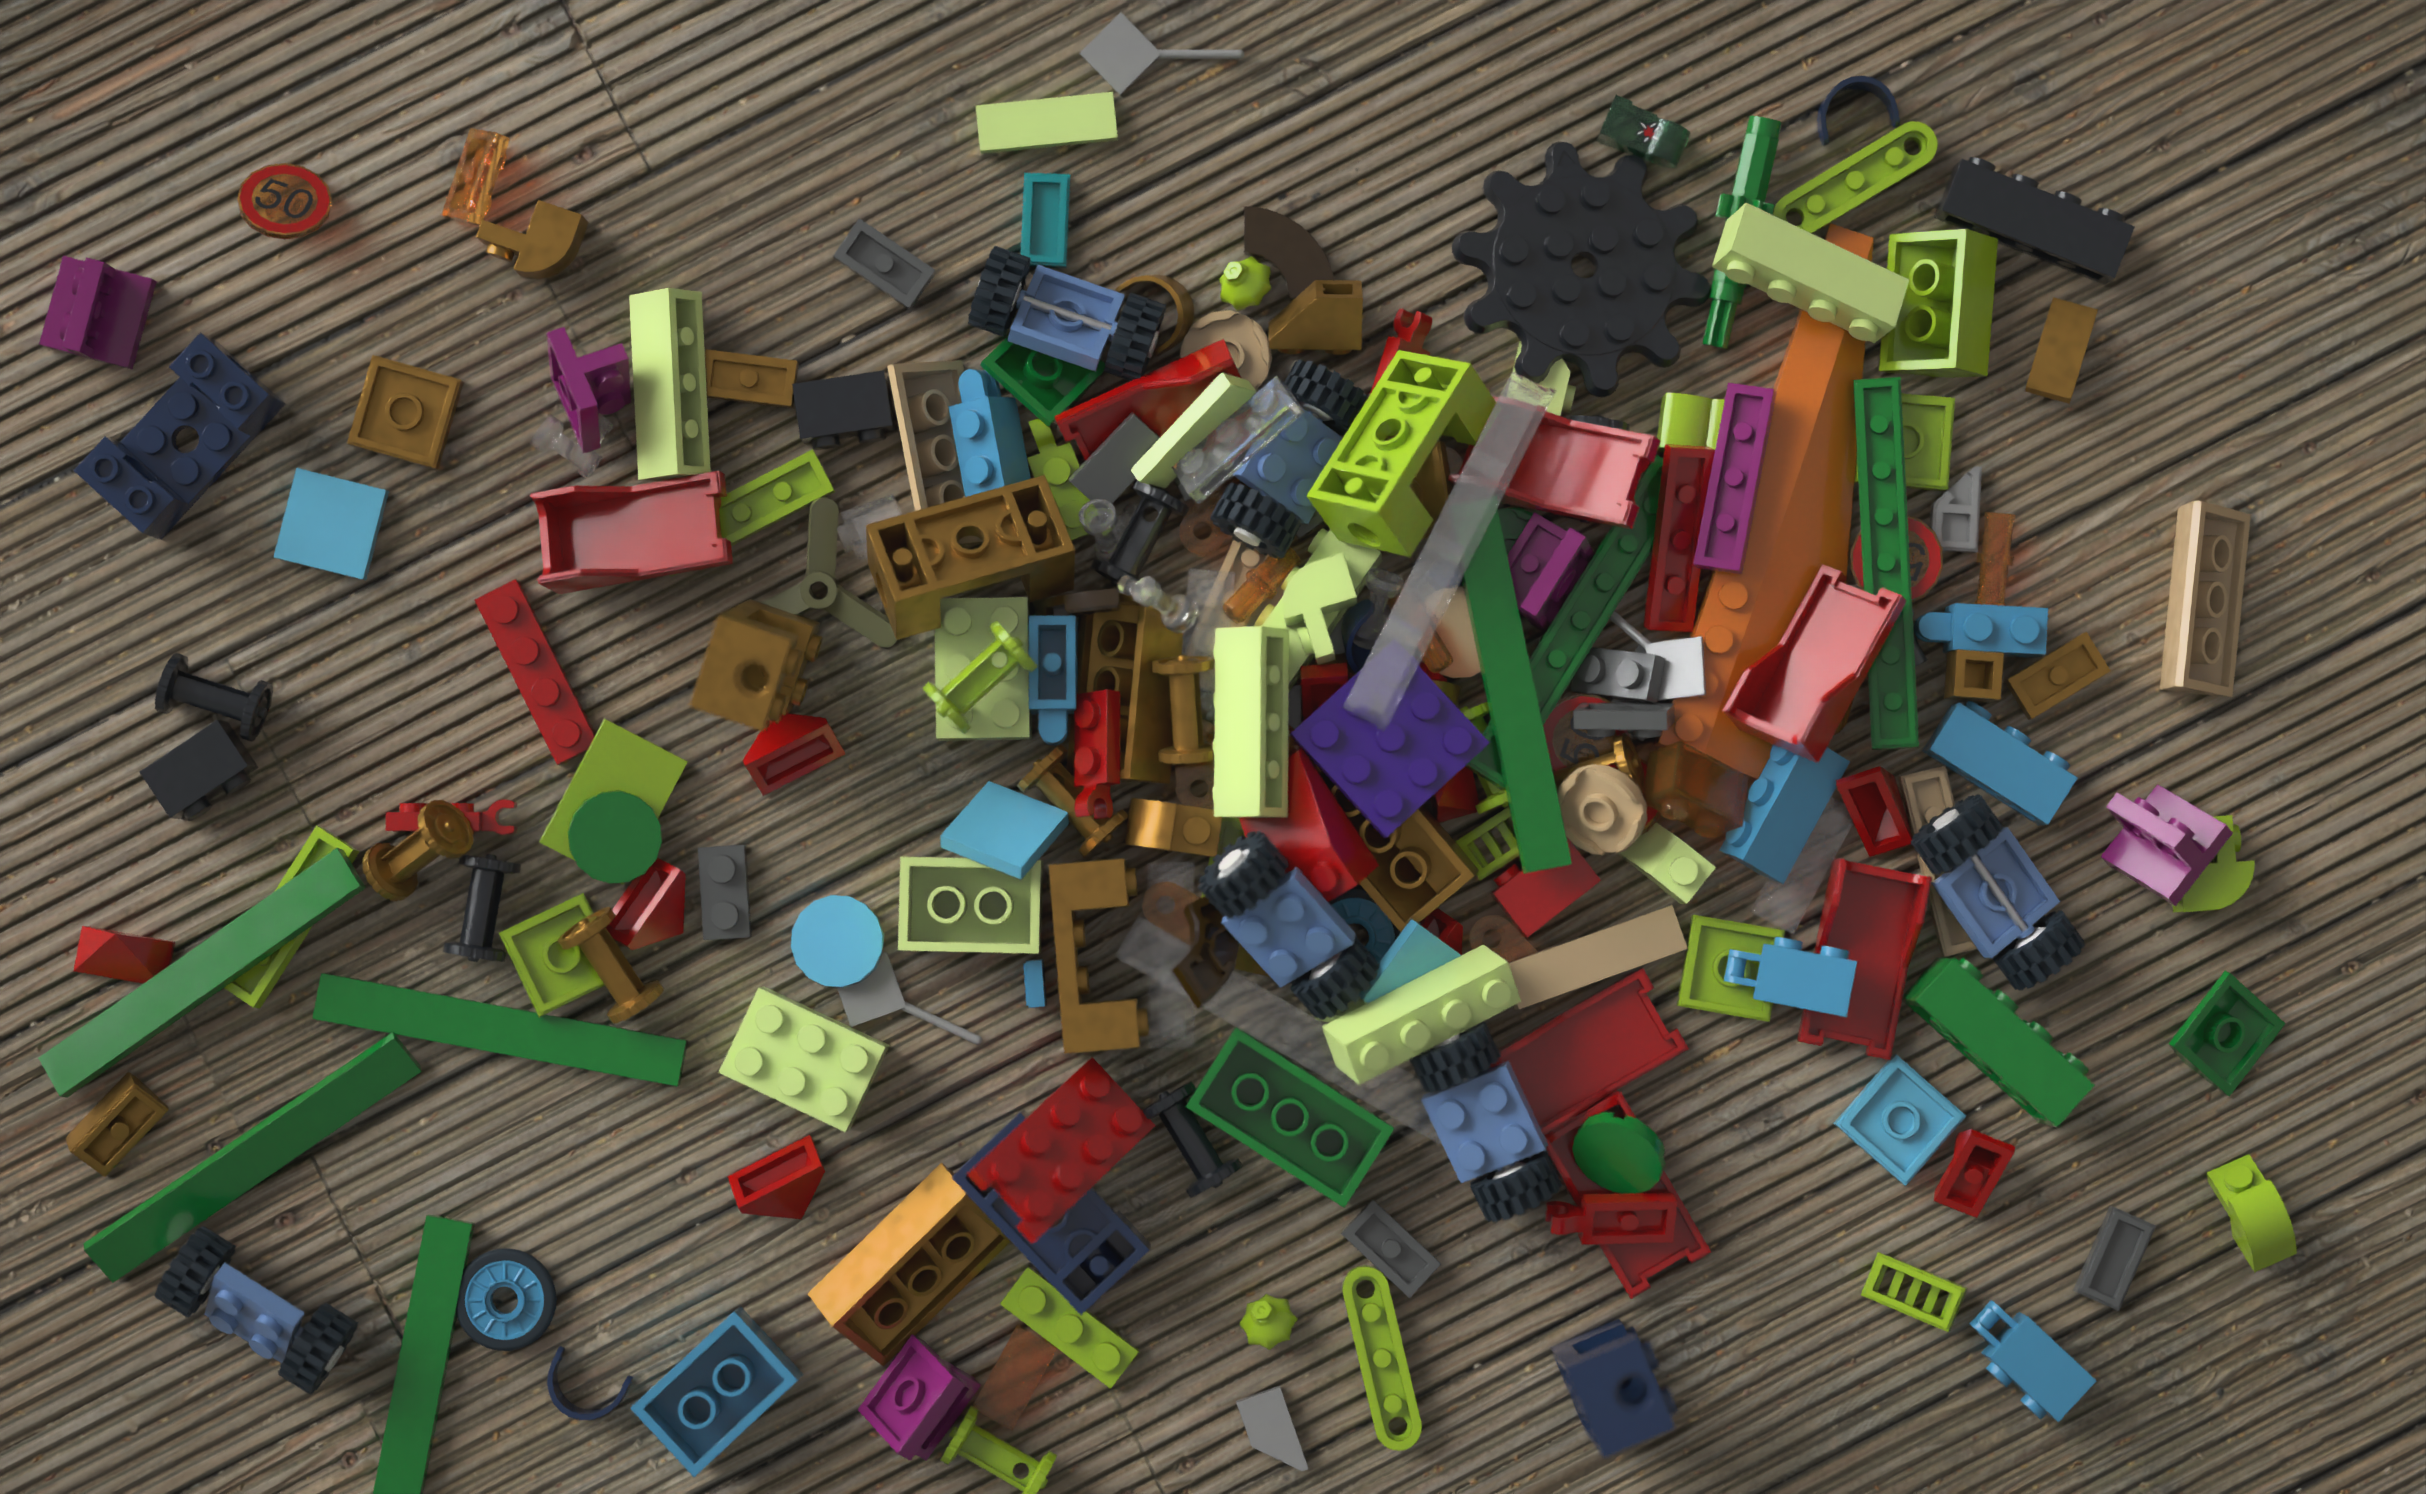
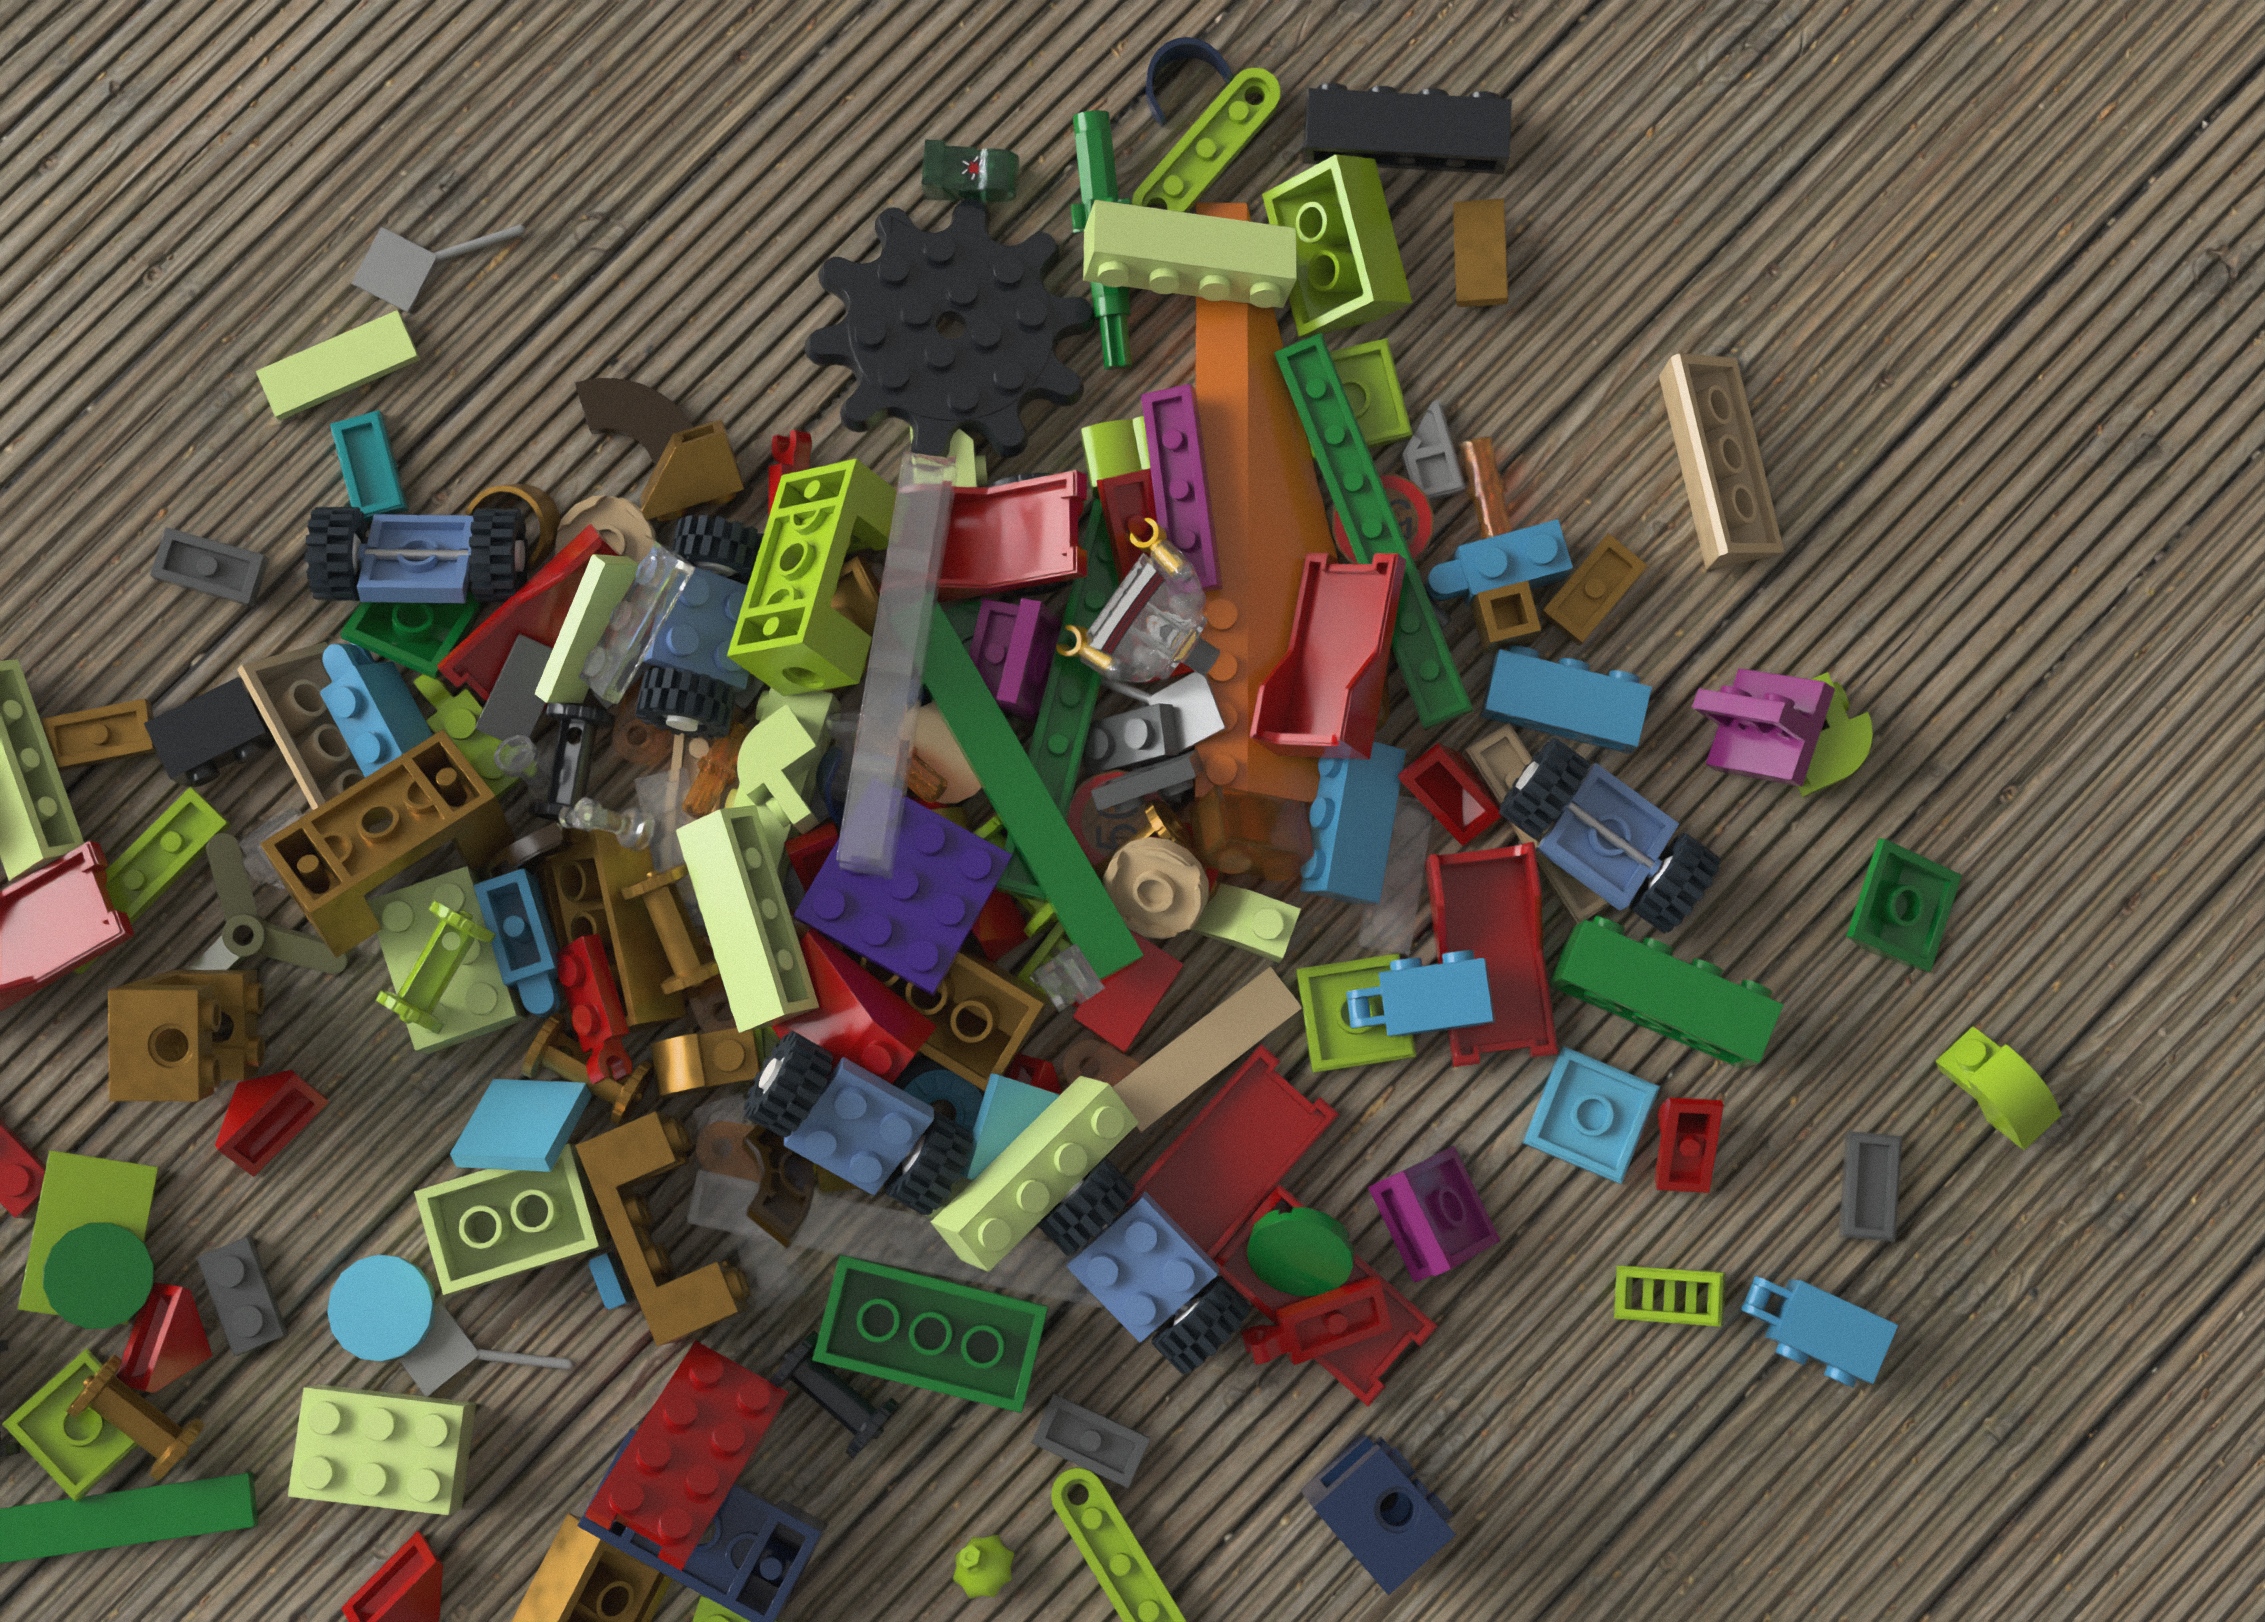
camera: 20 degrees left, 5 degrees down
lime piece [1219,256,1271,311] -> none
none -> clear slope [1029,943,1105,1012]
none -> clear torso [1056,518,1220,682]
none -> magenta bracket [1368,1146,1501,1283]

